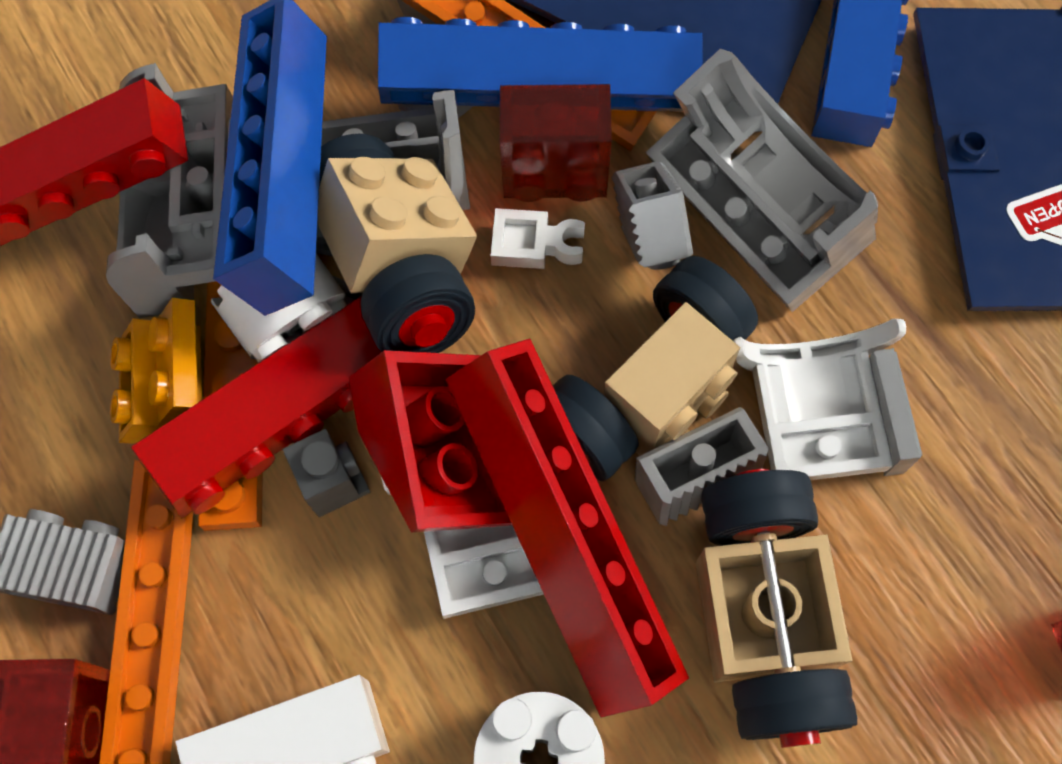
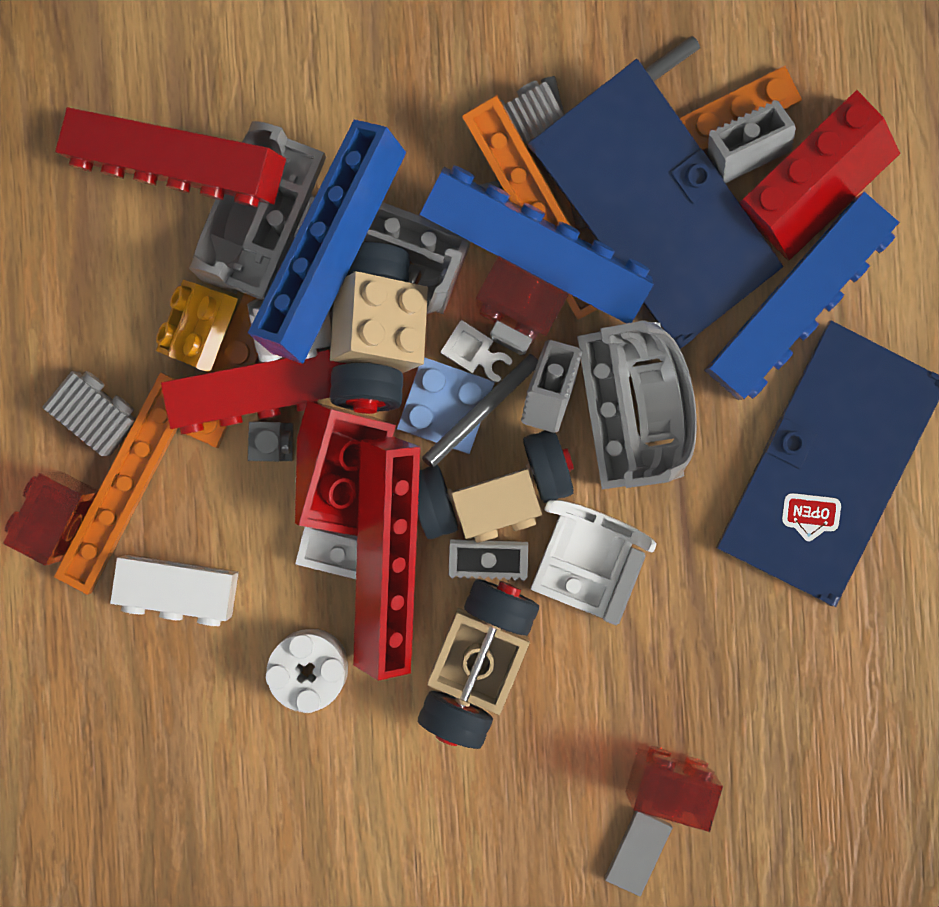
camera: 25 degrees right, 20 degrees up
none -> light blue plate [397,357,495,454]
none -> dark grey bar [422,354,538,468]
none -> light grey tile [491,321,532,356]

